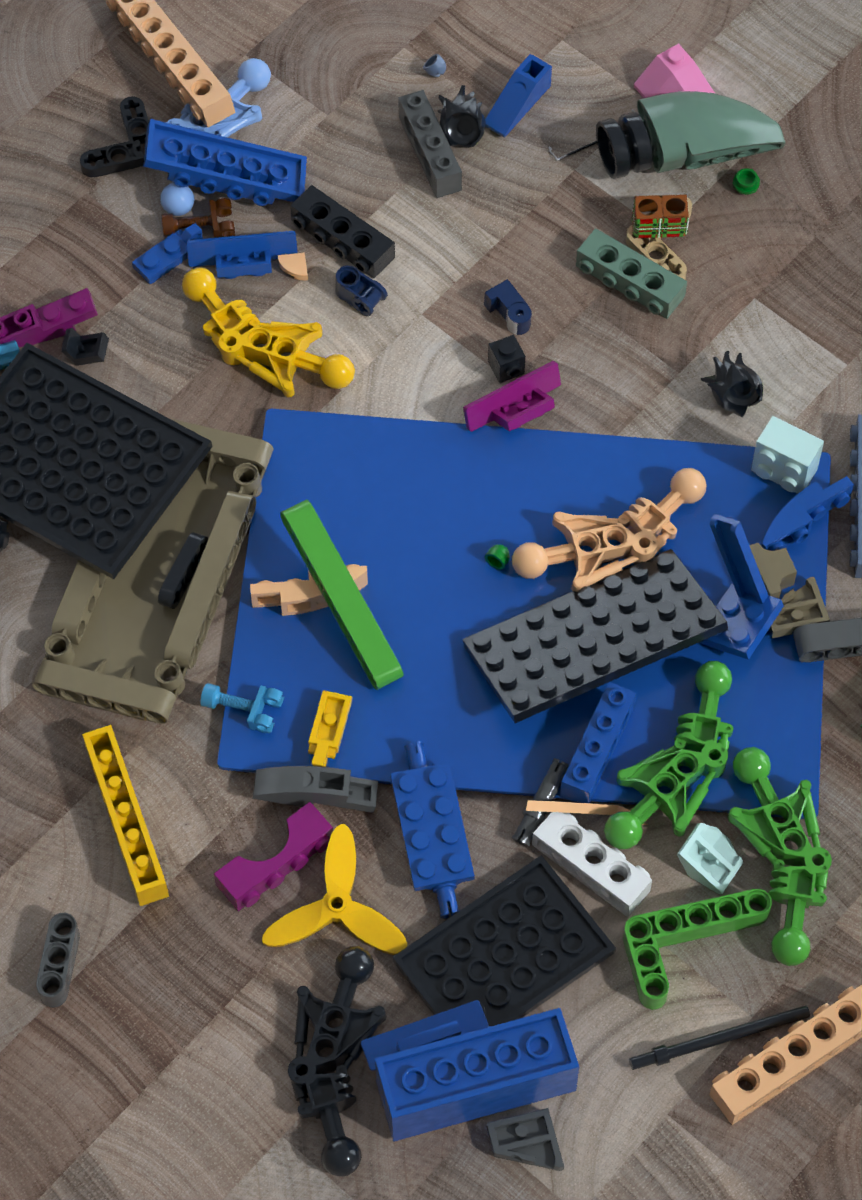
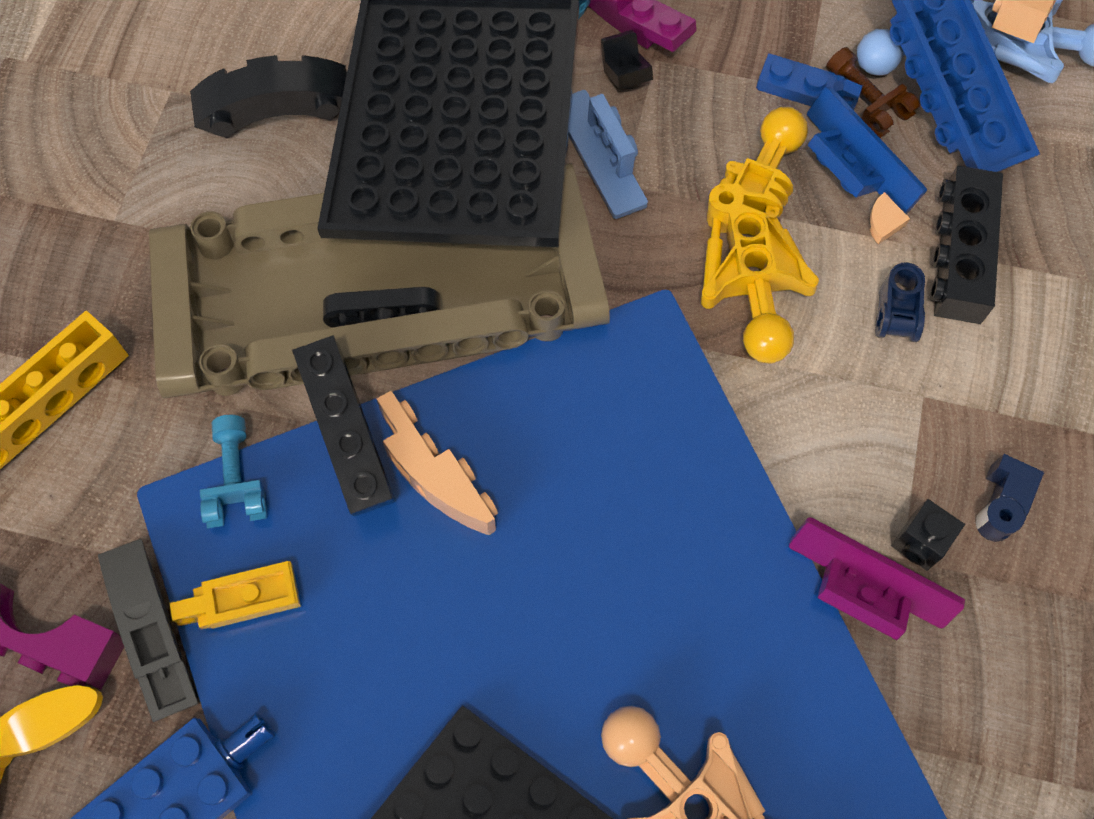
camera: 60 degrees right, 5 degrees up
bright green beam [280,499,404,690] -> none
green hinge [484,544,510,570] -> none
none -> black brick [292,335,396,517]
none -> medium blue bracket [569,90,648,219]

